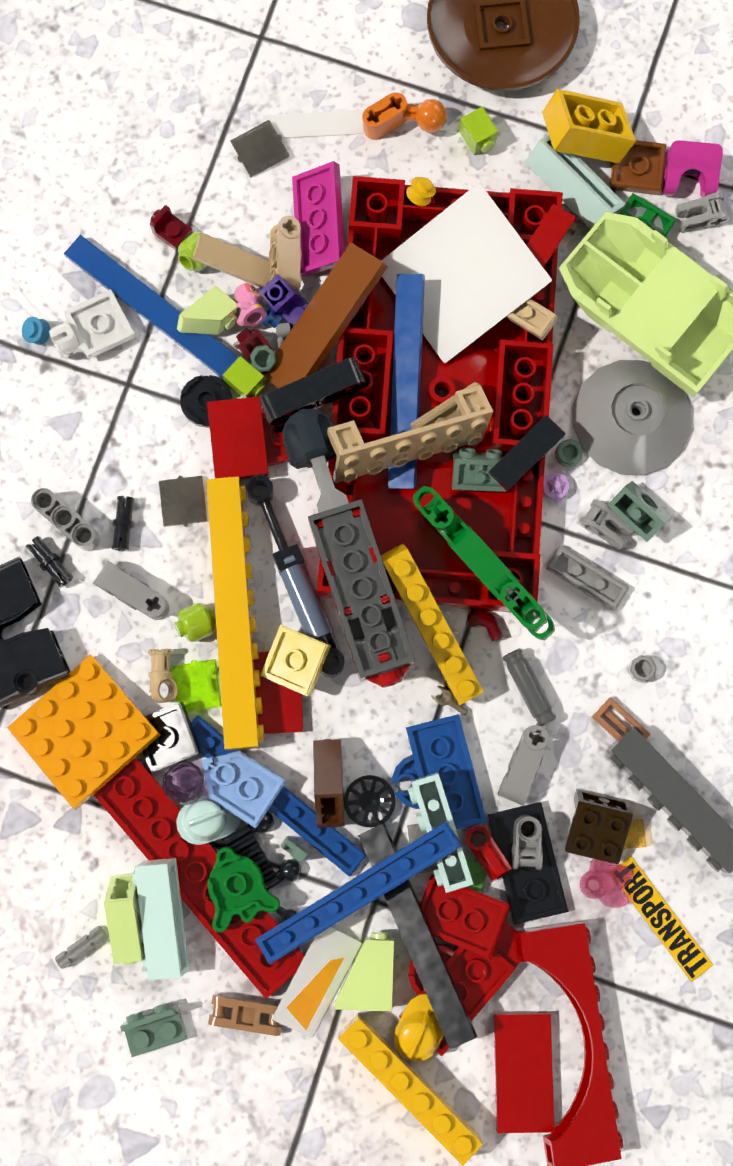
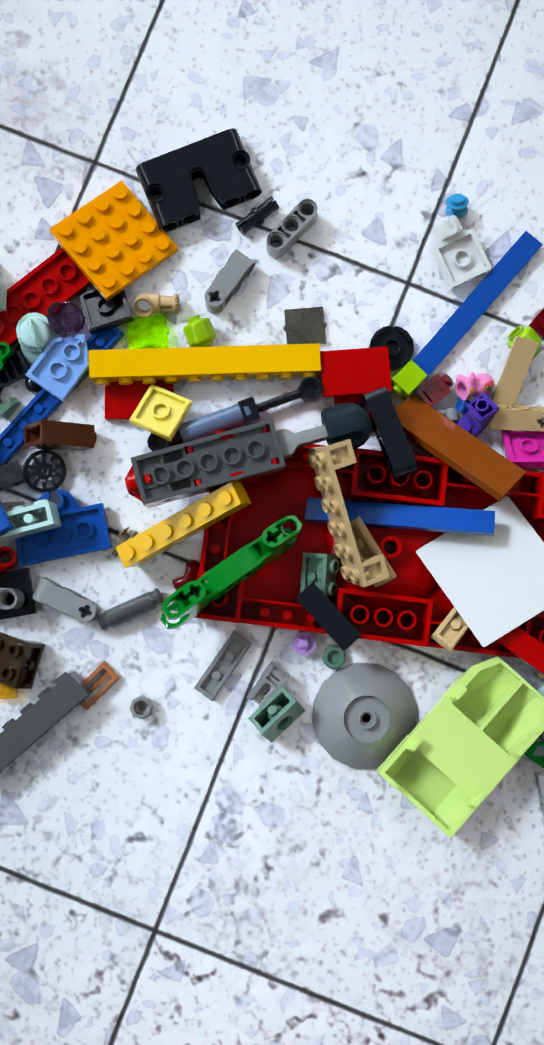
camera: 90 degrees right, 5 degrees up
black pin [112,496,135,552] -> none
yellowish green slope [177,285,239,335] -> none
sand green tile [250,345,276,372] -> none

